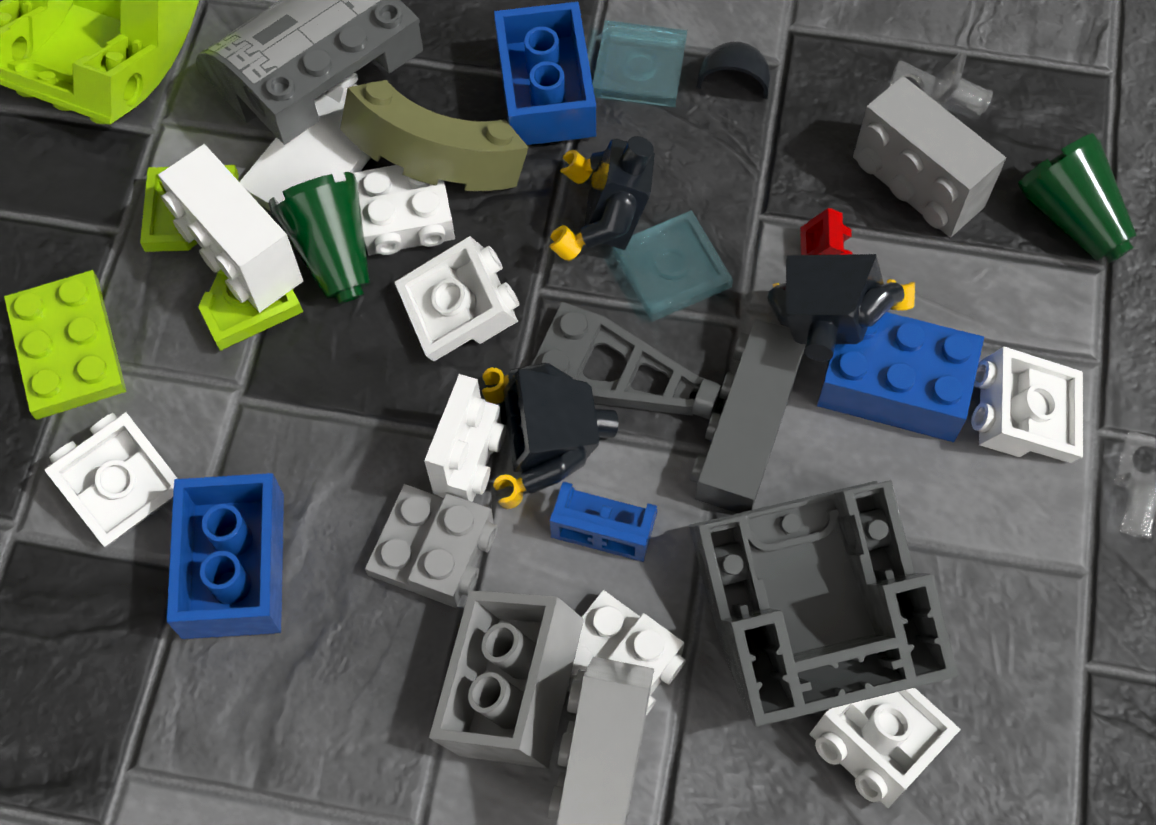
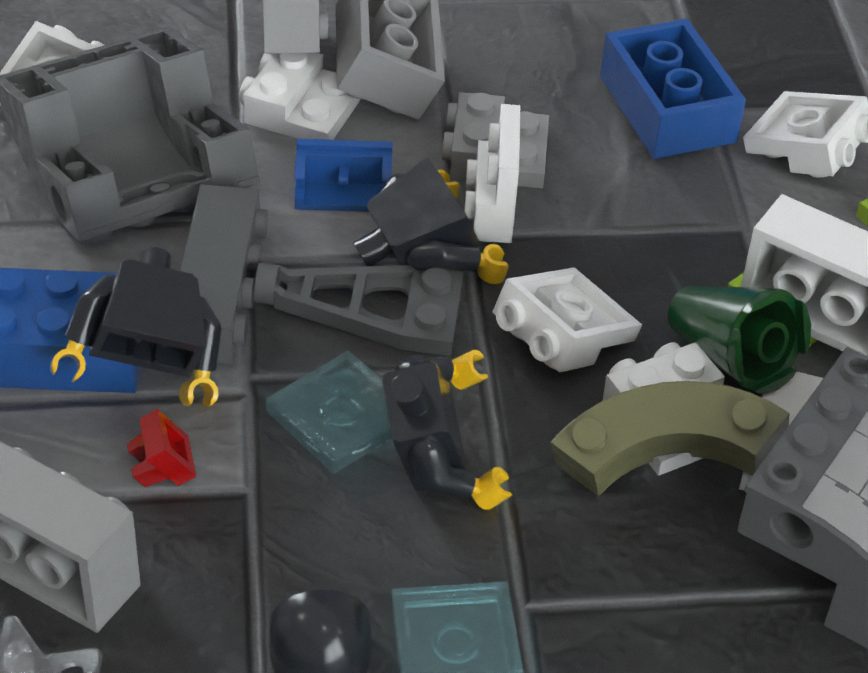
camera: 160 degrees right, 20 degrees down
blue brick [494,1,596,145] -> none

